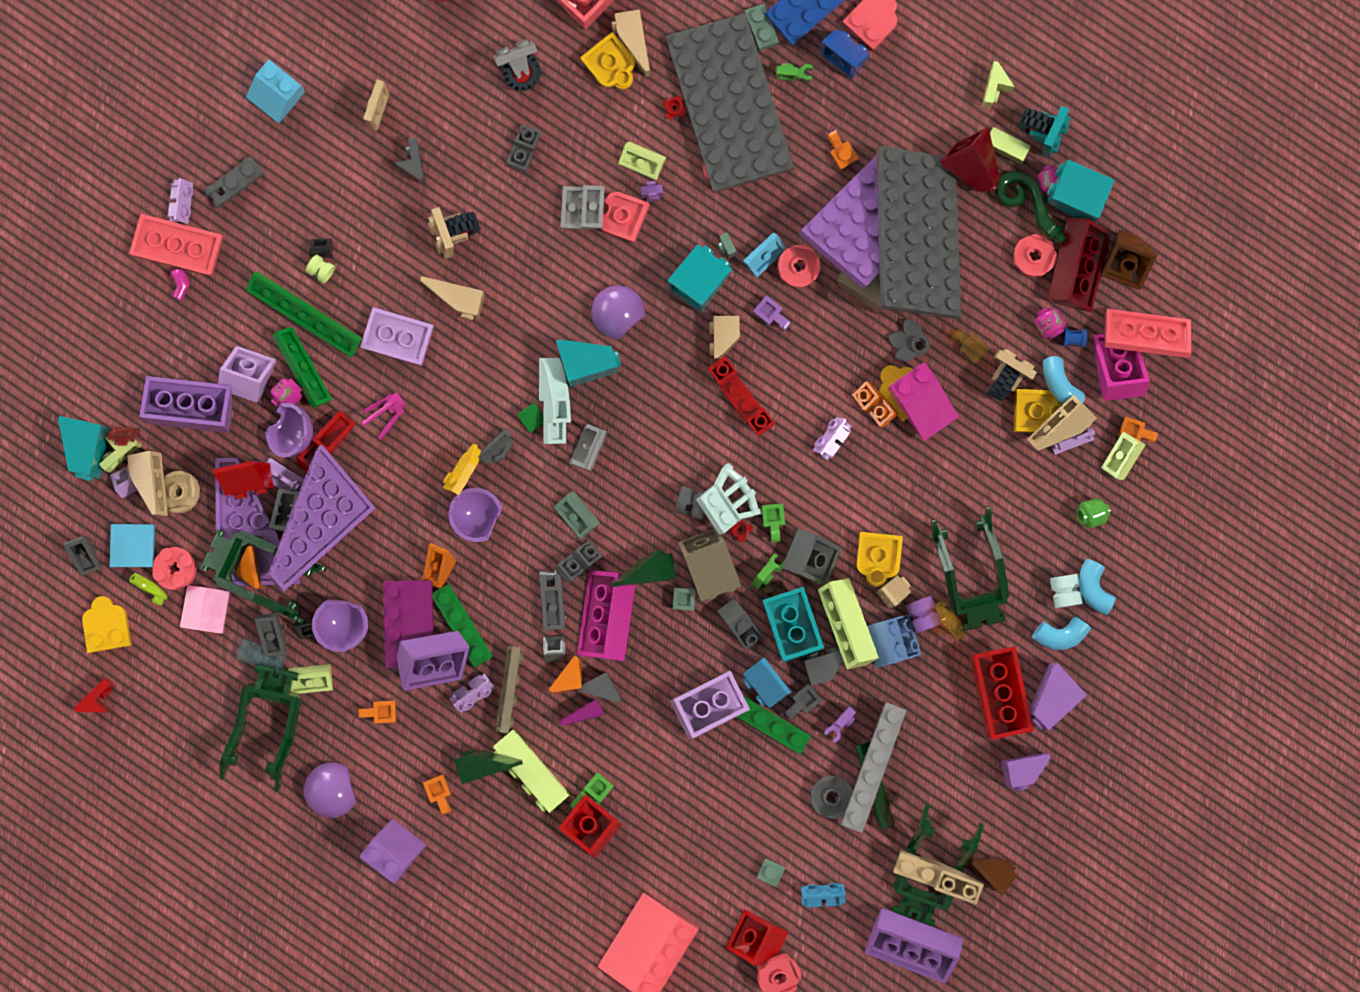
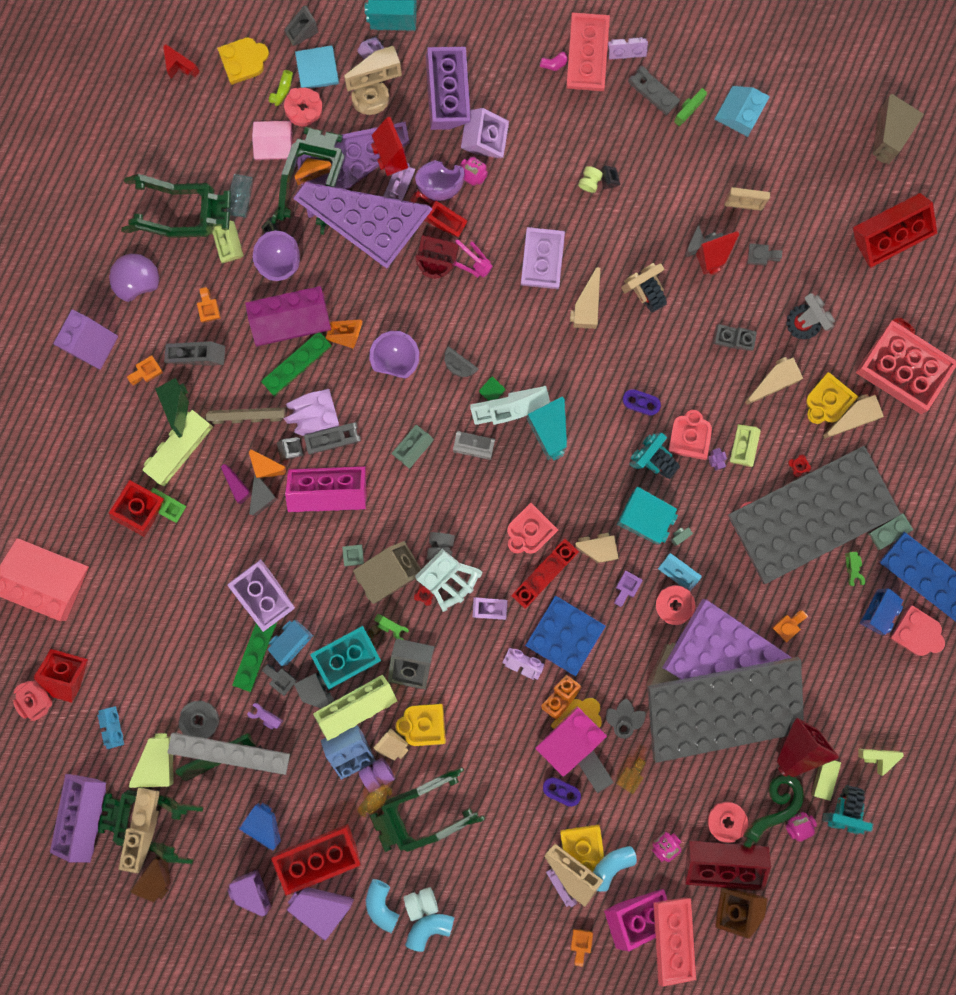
camera: 85 degrees right, 0 degrees up
yellowish green slope [99,437,142,472] -> none
clear red slope [108,427,141,446] -> none
green plate [246,271,362,358] -> none
dark grey slope [255,612,287,657] -> none
dark grey slope [269,488,299,532] -> none
green plate [272,327,333,409] -> none
medium lavender slope [397,631,470,691] -> none
yellow plate [443,444,481,495] -> none
lavender hinge [450,673,495,713] -> none
dark grey slope [555,540,602,584] -> none
light grey slope [561,185,605,230] -> none
medium lavender cylinder [591,285,646,339] -> none
dark green slope [611,550,676,587] -> none
dark grey slope [717,599,763,650] -> none
sand green plate [756,858,785,887] -> none
bright green plate [762,504,785,542] -> none
plate [987,349,1037,402] -> none
teal slope [1047,159,1115,222] -> none
blue bush [1062,328,1087,348] -> none
bright green head [1077,498,1110,528] -> none
yellowish green slope [1101,432,1145,480] -> none
none -> yellowish green slope [129,733,173,788]
none -> dark grey slope [164,341,225,366]
none -> blue slope [239,803,281,850]
none -> lavender plate [284,389,339,436]
none -> dark red slope [416,235,459,279]
none -> lavender slope [472,598,507,620]
none -> coral plate [507,503,558,554]
none -> blue plate [525,595,606,676]
none -> dark purple plate [543,777,581,807]
none -> dark grey slope [578,751,614,793]
none -> dark purple plate [622,389,661,416]
none -> teal plate [629,432,680,479]
none -> bright green plate [675,88,707,126]
none -> red slope [696,231,739,275]
none -> tan slope [745,357,803,405]
none -> dark grey plate [747,244,782,266]

